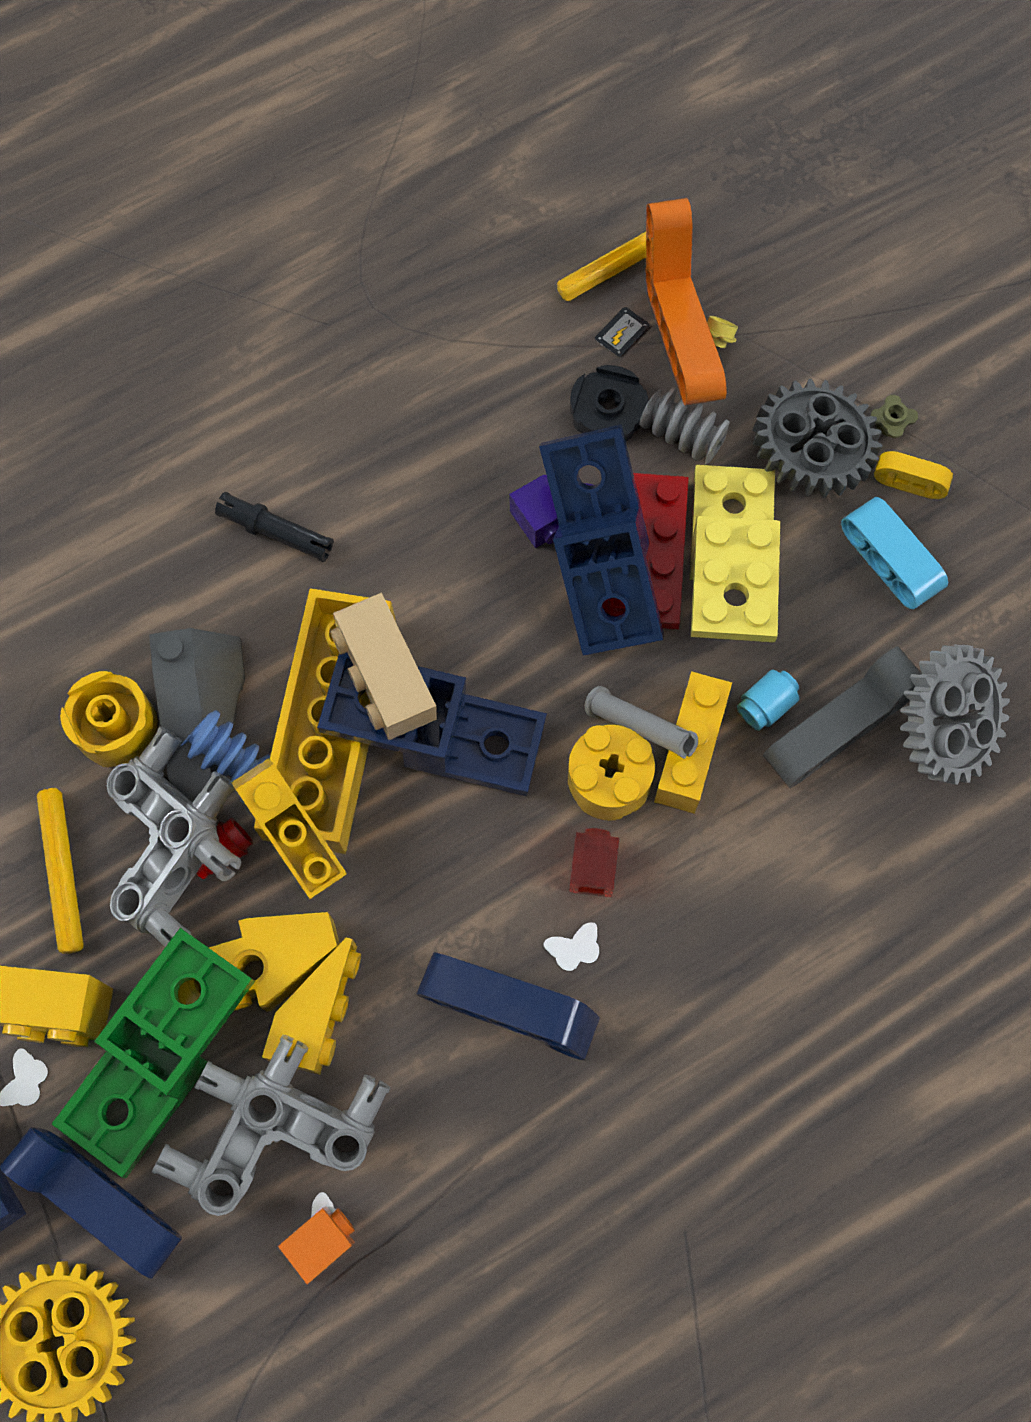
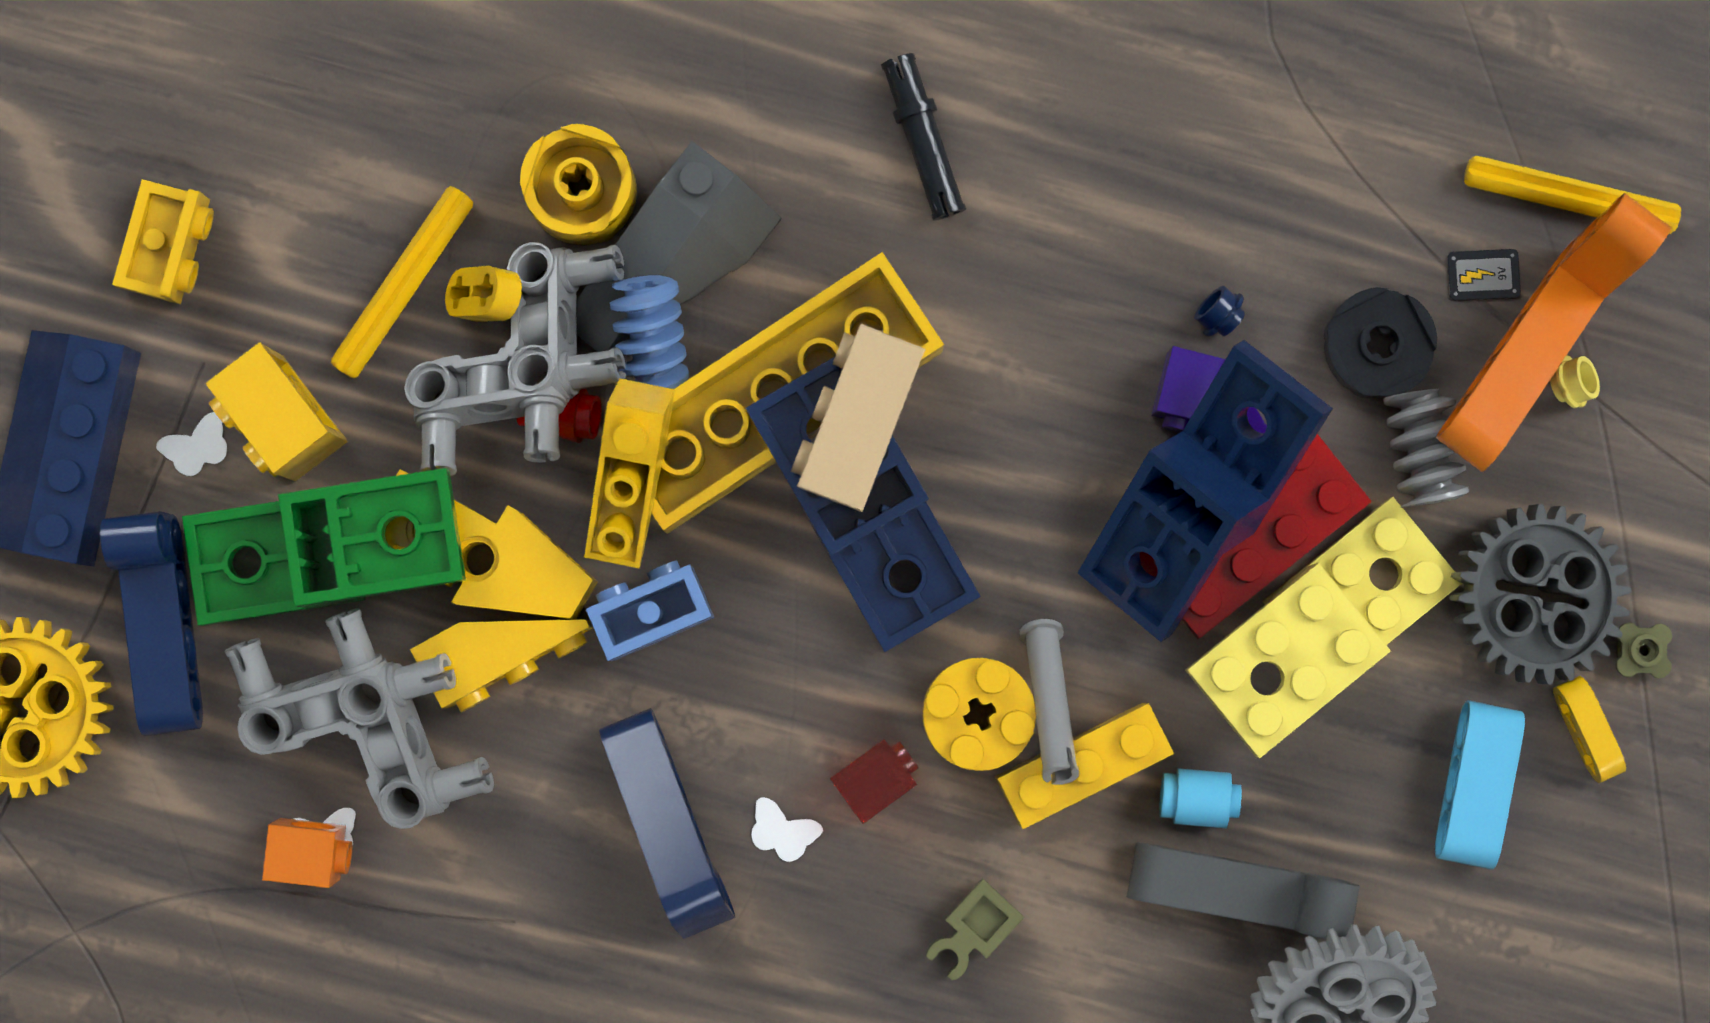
camera: 45 degrees right, 15 degrees up
none -> yellow beam [445,266,522,322]
none -> medium blue brick [586,560,715,661]
none -> olive plate [926,878,1024,981]
none -> dark blue plate [1194,286,1245,337]

